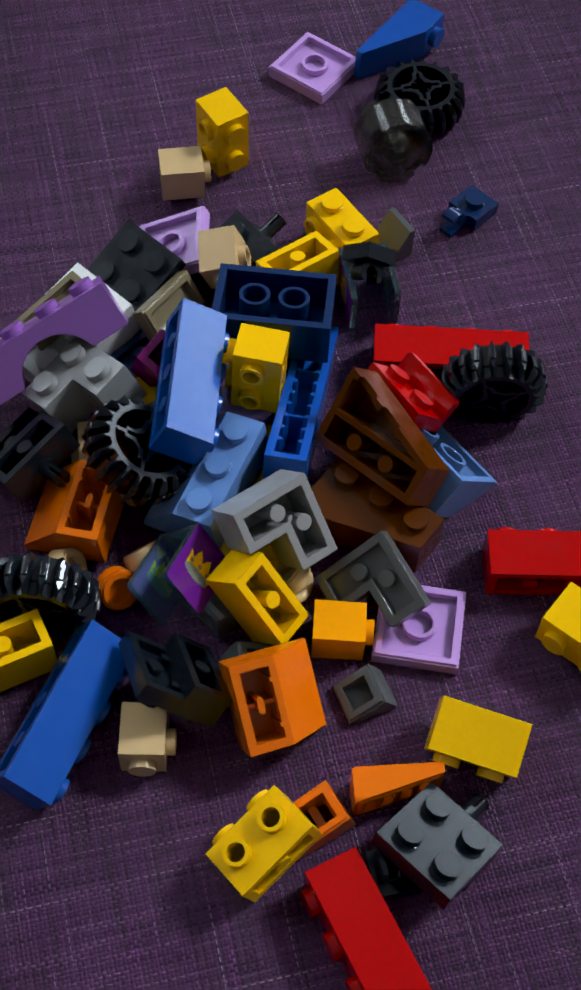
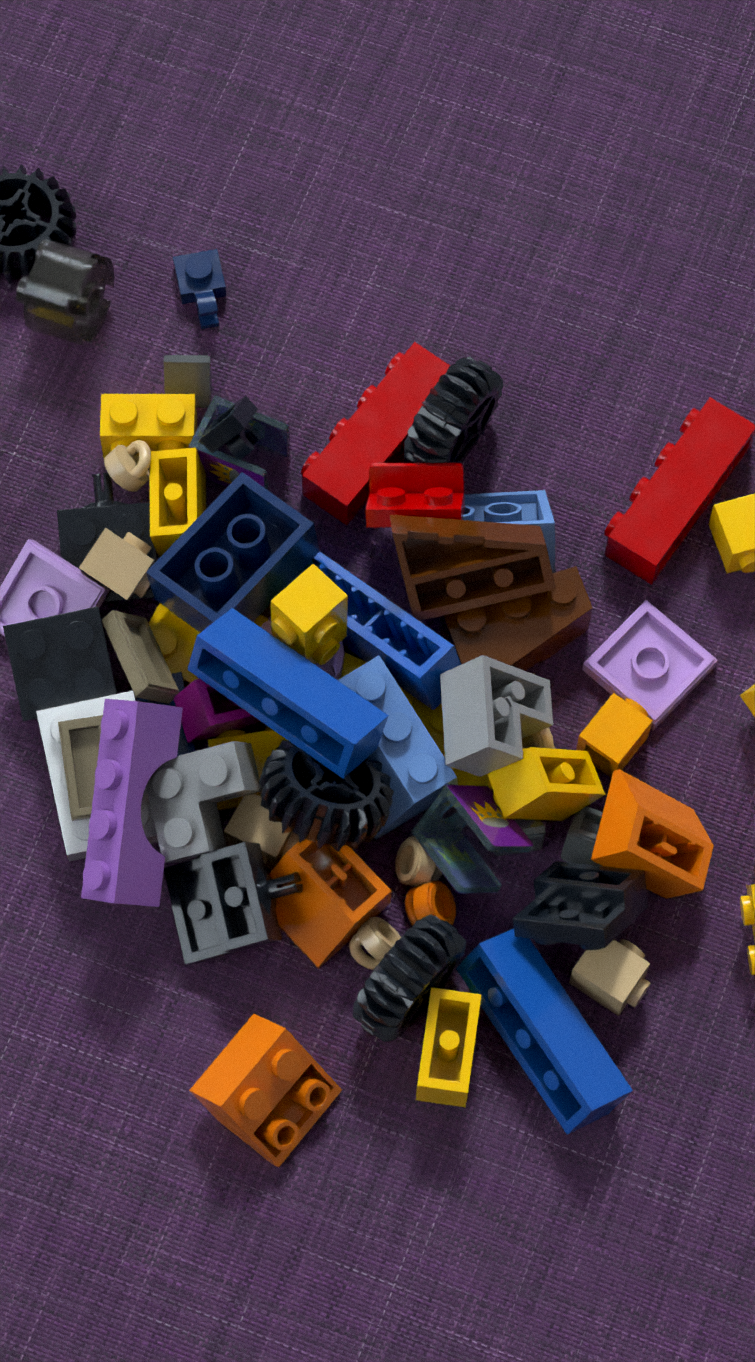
camera: 55 degrees left, 10 degrees up
dark grey plate [315,530,432,627] -> none
dark grey slope [332,664,398,725] -> none
none -> tan tile [104,440,151,492]

